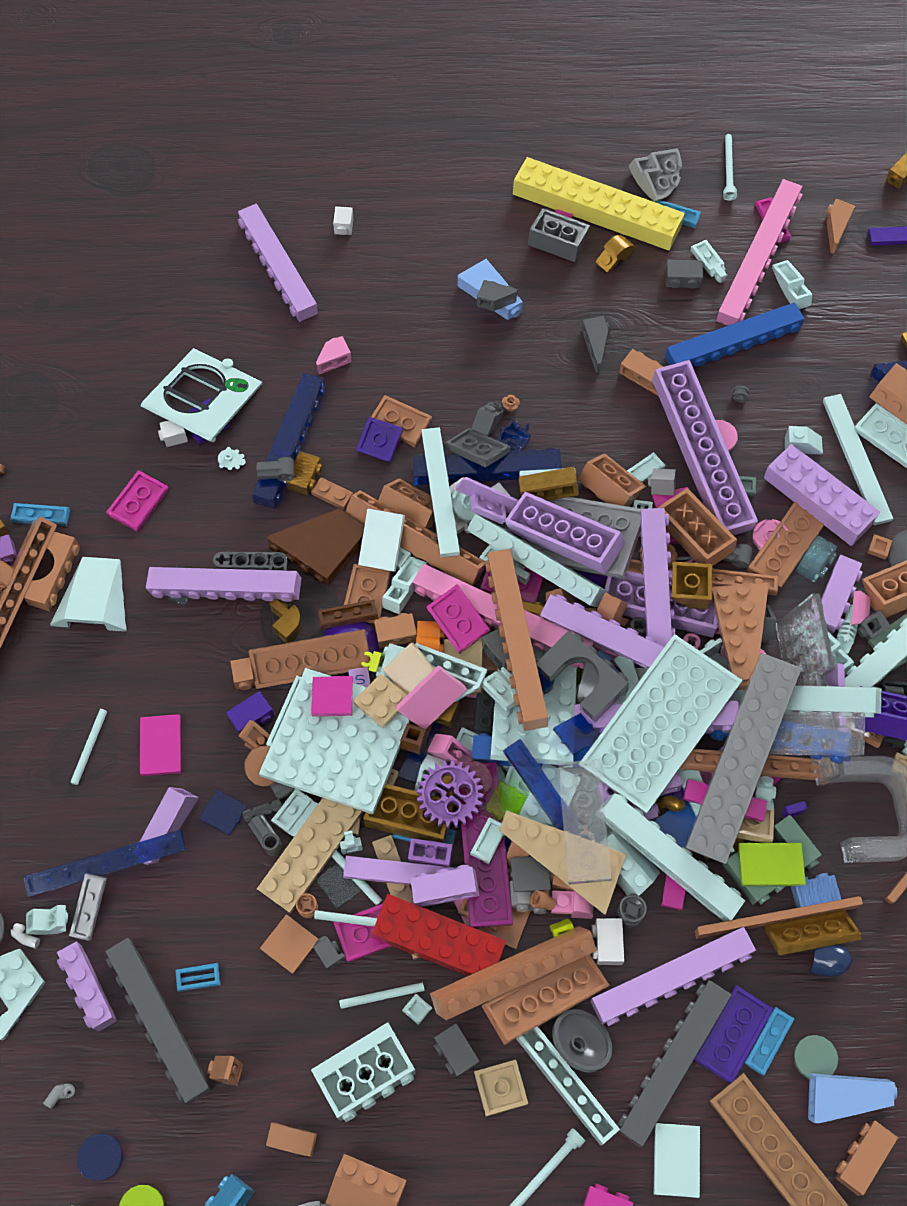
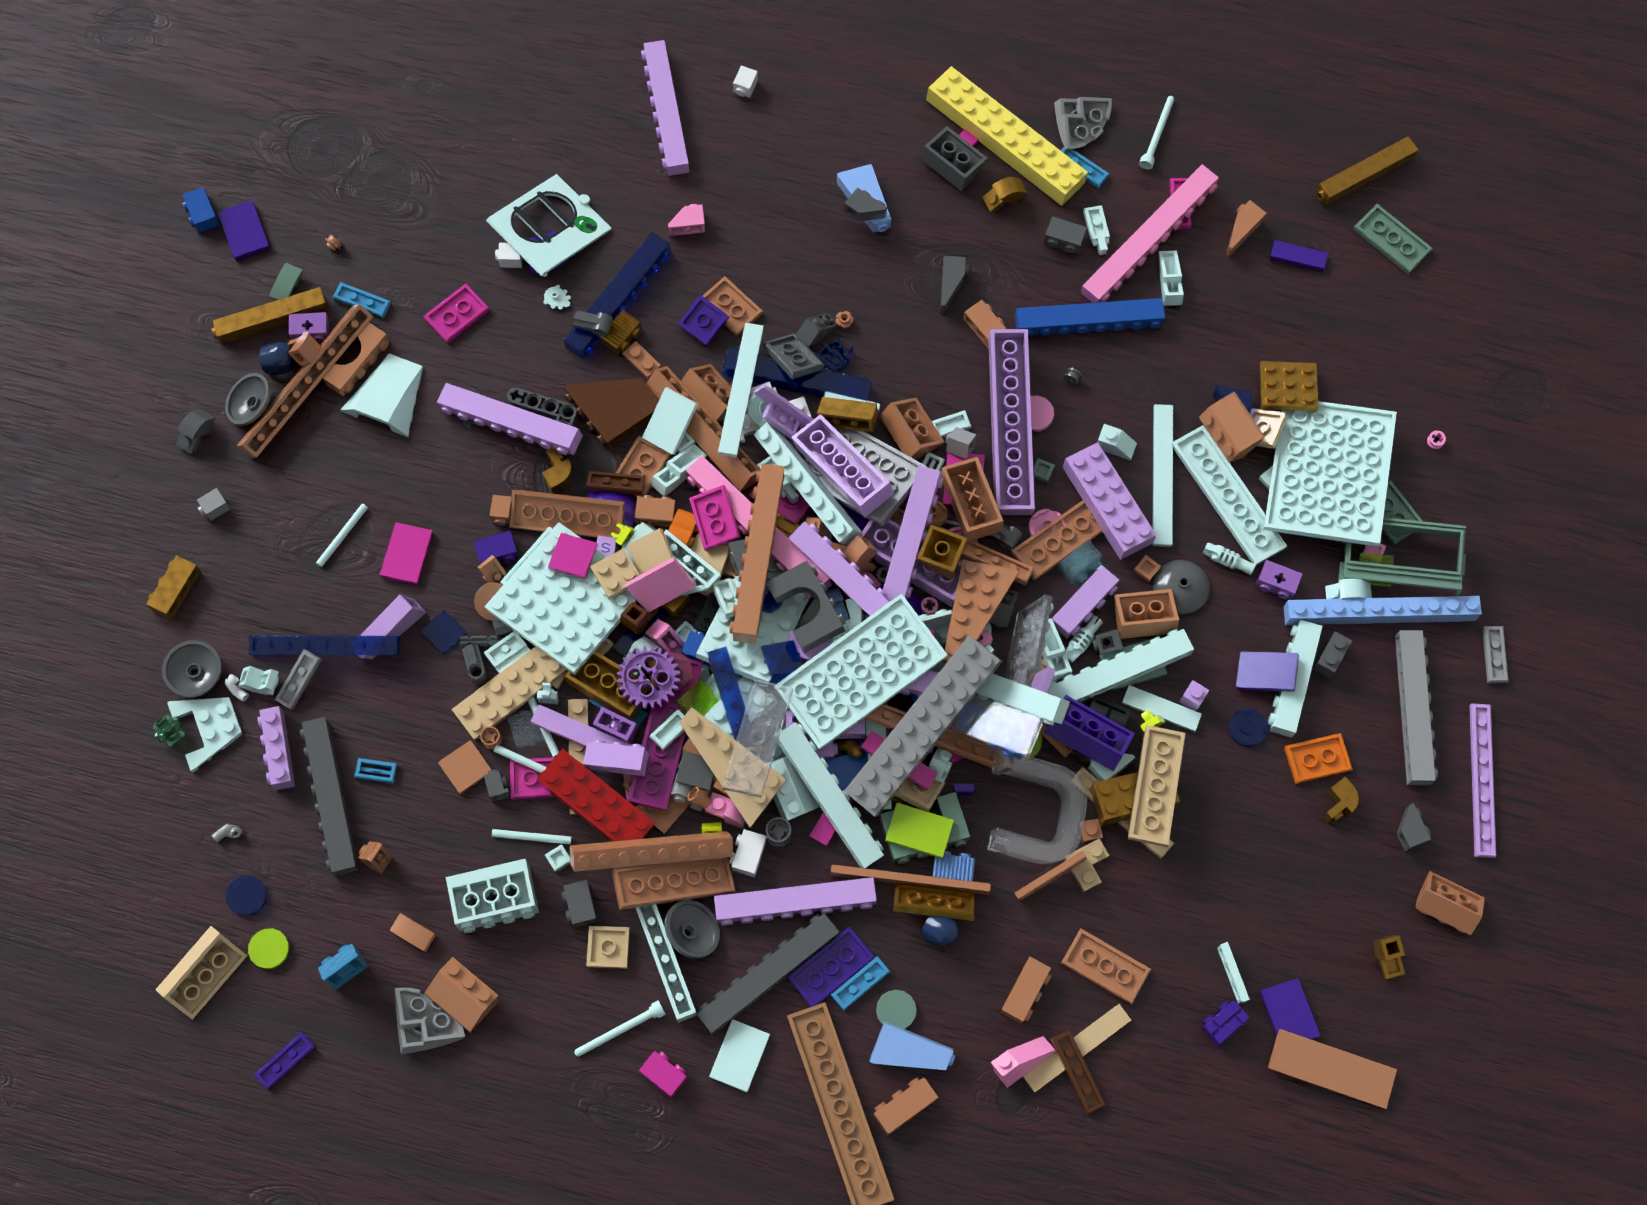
camera: 15 degrees right, 5 degrees up
bright pink tile [851,591,871,625] -> none

